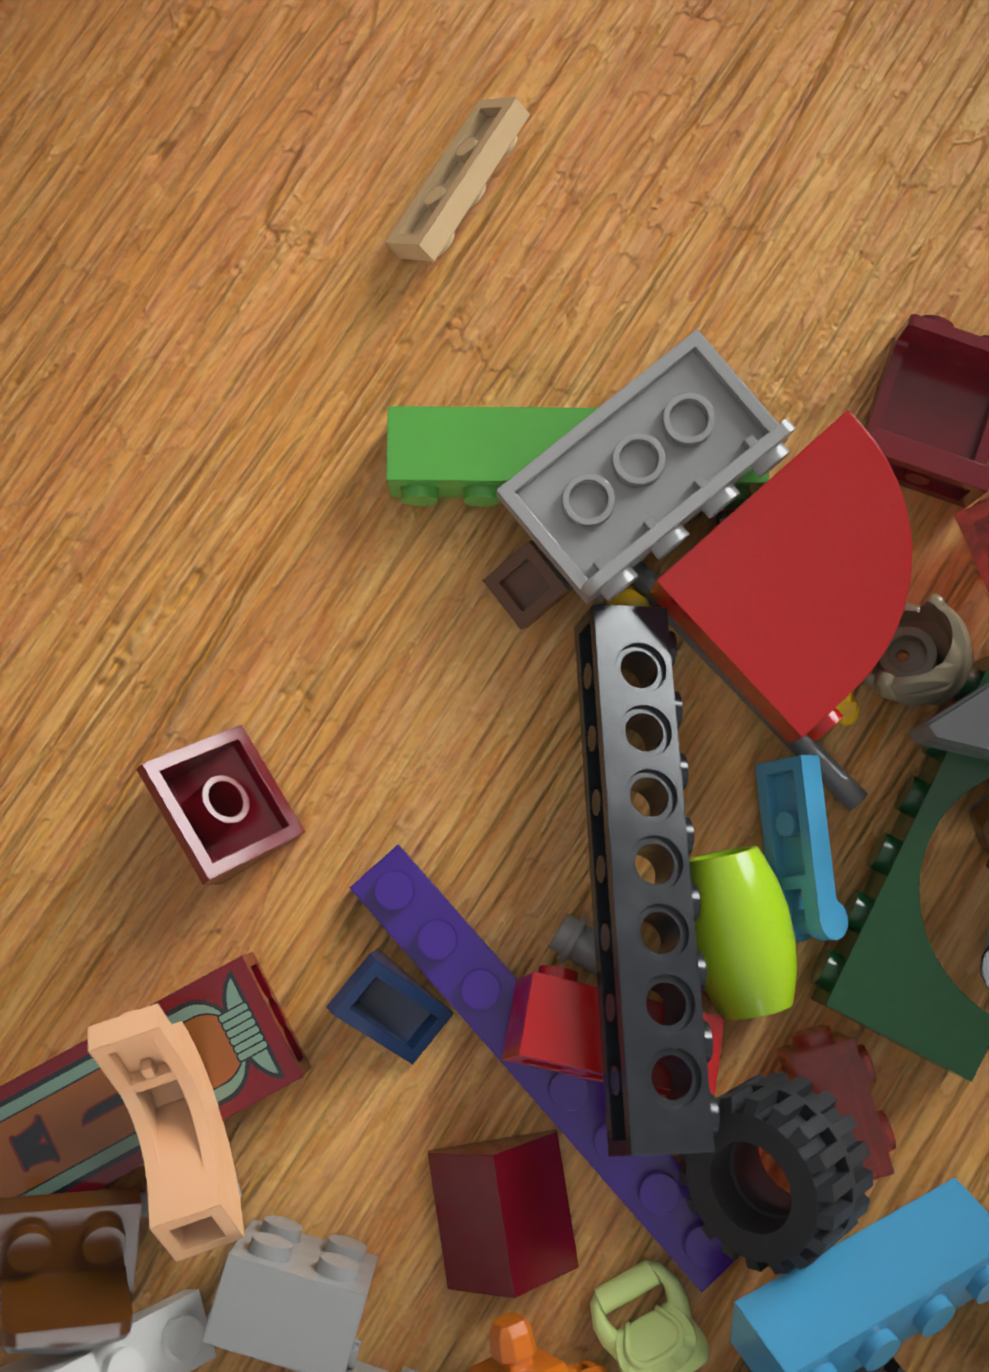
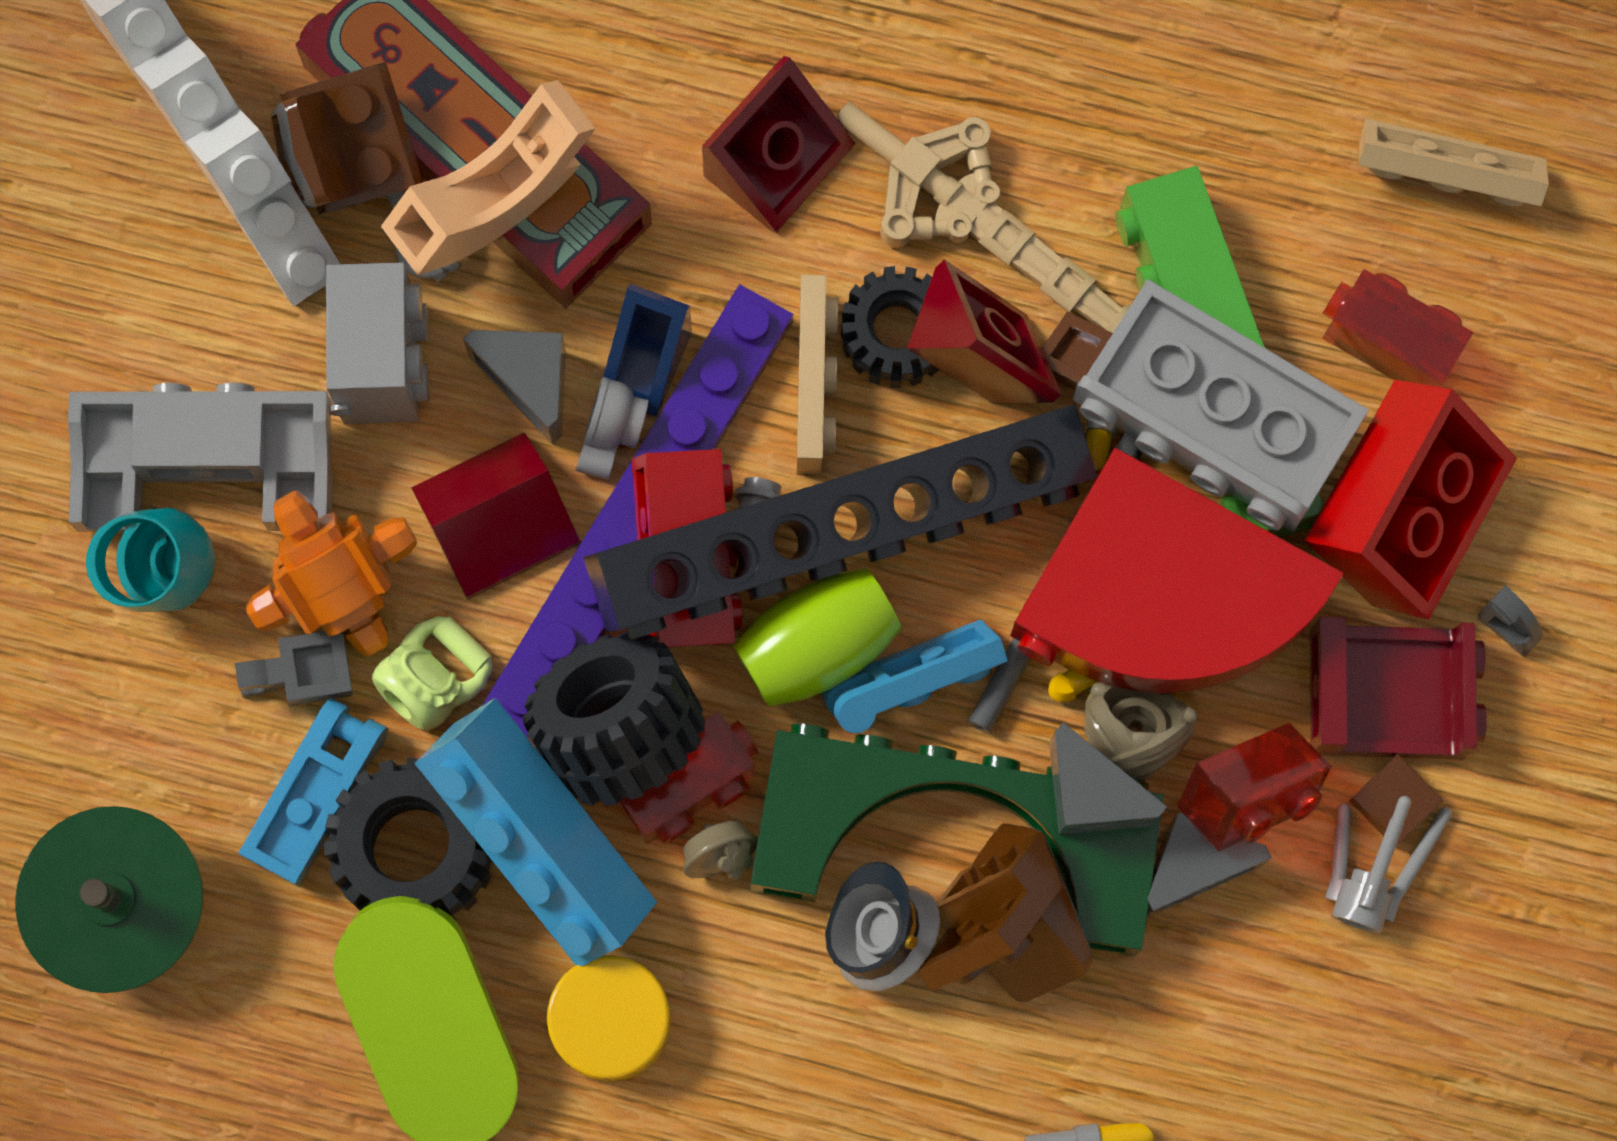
camera: 70 degrees right, 5 degrees down
none -> dark grey slope [463,330,566,444]
none -> light grey piece [576,377,649,480]
none -> dark tan hat [683,821,758,879]
none -> tan plate [797,275,838,475]
none -> tan bar [836,101,1130,333]
none -> black tyre [841,266,939,388]
none -> dark red slope [907,259,1062,403]
none -> red brick [1305,380,1517,620]
none -> clear red brick [1322,269,1474,387]
none -> dark grey tile [1477,585,1542,656]

